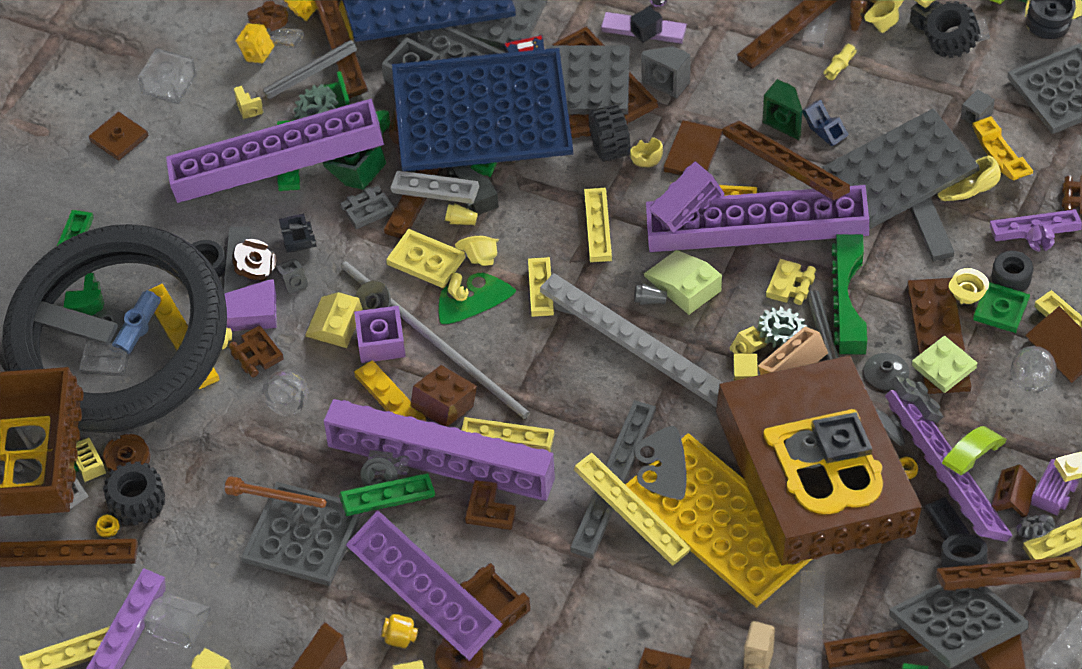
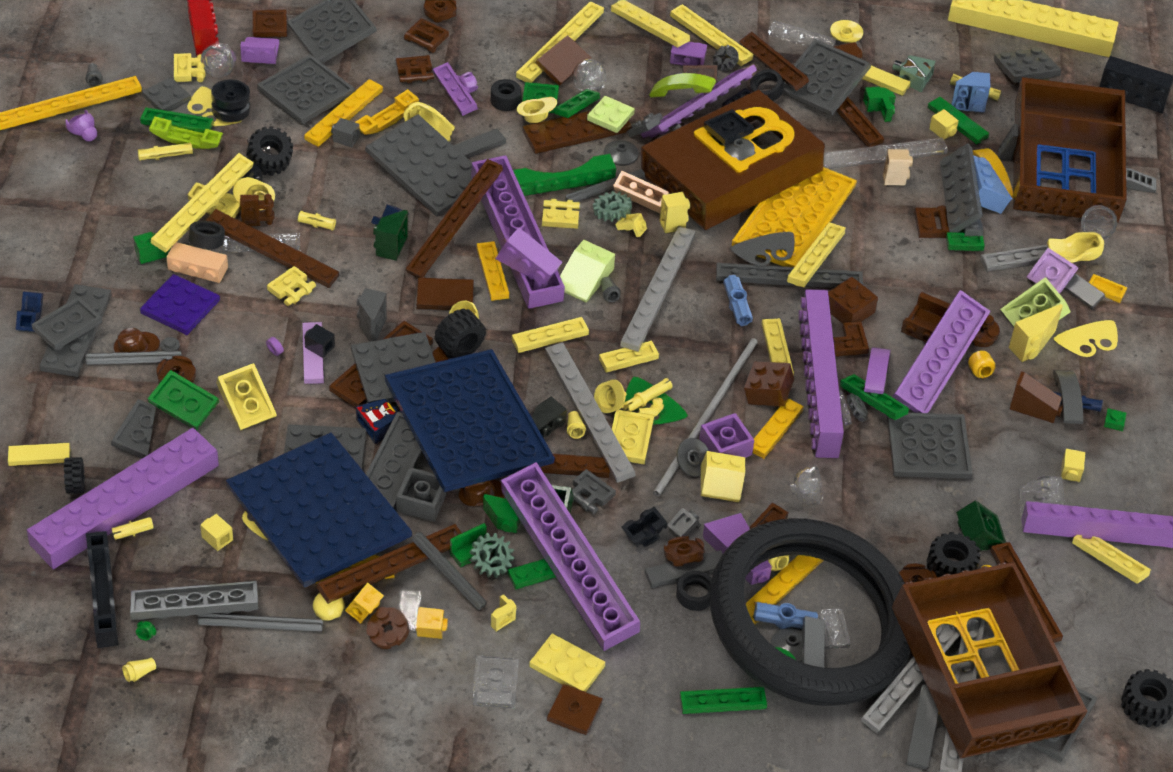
camera: 115 degrees left, 5 degrees down
dark orange piece [225,476,326,508] -> none
light grey plate [391,171,479,204] -> none
none -> light yellow plate [267,266,316,306]
none -> yellow plate [304,79,383,147]
none -> light yellow plate [529,634,605,692]
none -> light grey plate [545,342,635,483]
none -> green tile [554,89,600,118]
none -> light yellow pin [622,378,672,412]
none -> medium blue piece [723,275,753,326]
none -> reddish brown brick [828,277,878,324]
none -> medium lavender slope [864,347,891,394]
none -> dark green slope [956,500,1006,551]

